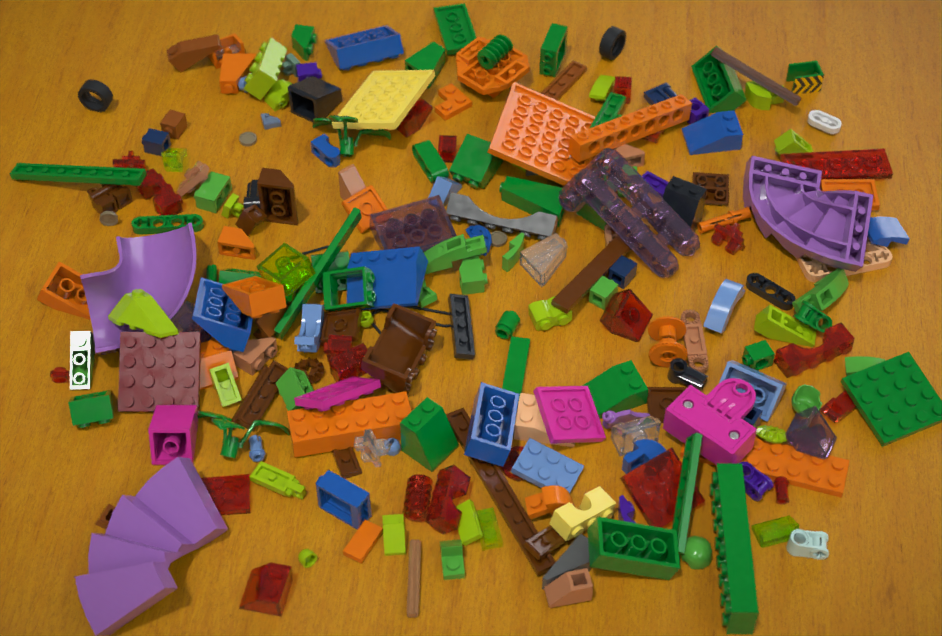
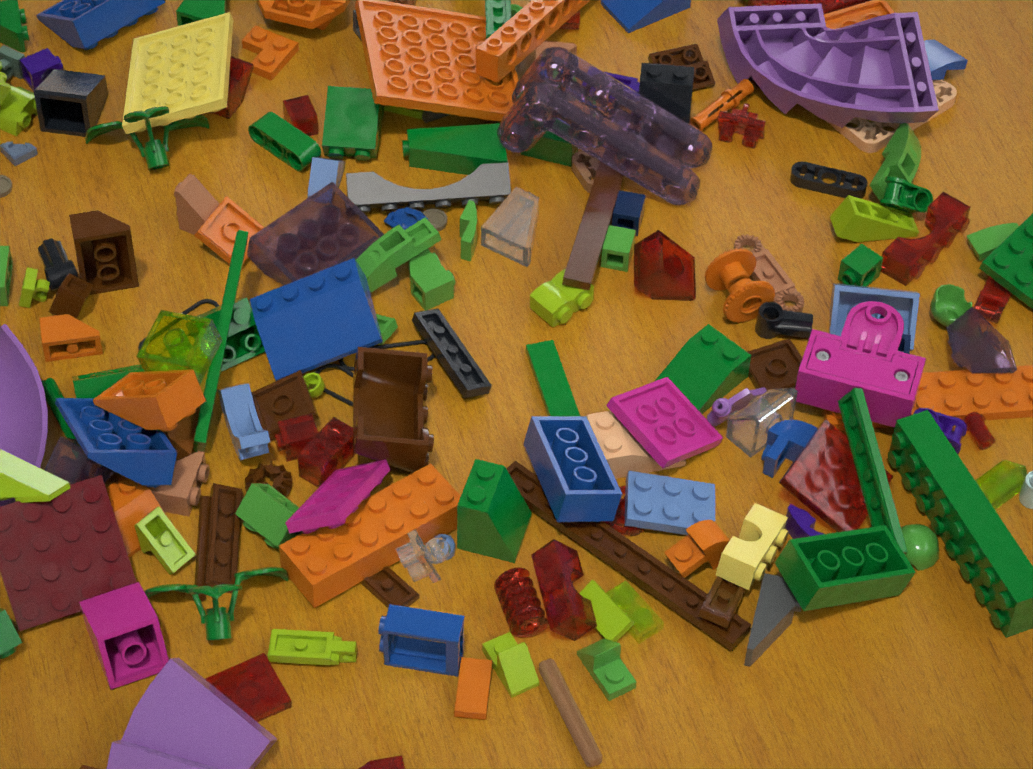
camera: 25 degrees left, 0 degrees up
medium blue pin [249,435,265,462] -> none
lime hinge [298,549,317,568] -> none
blue leg [311,133,340,167] -> none
green window [322,266,376,312] -> none
green brick [495,311,520,339] -> none
nougat slope [544,568,593,608] -> none
medium blue arch [703,279,745,333] -> none
lime gear [756,425,788,444] -> none

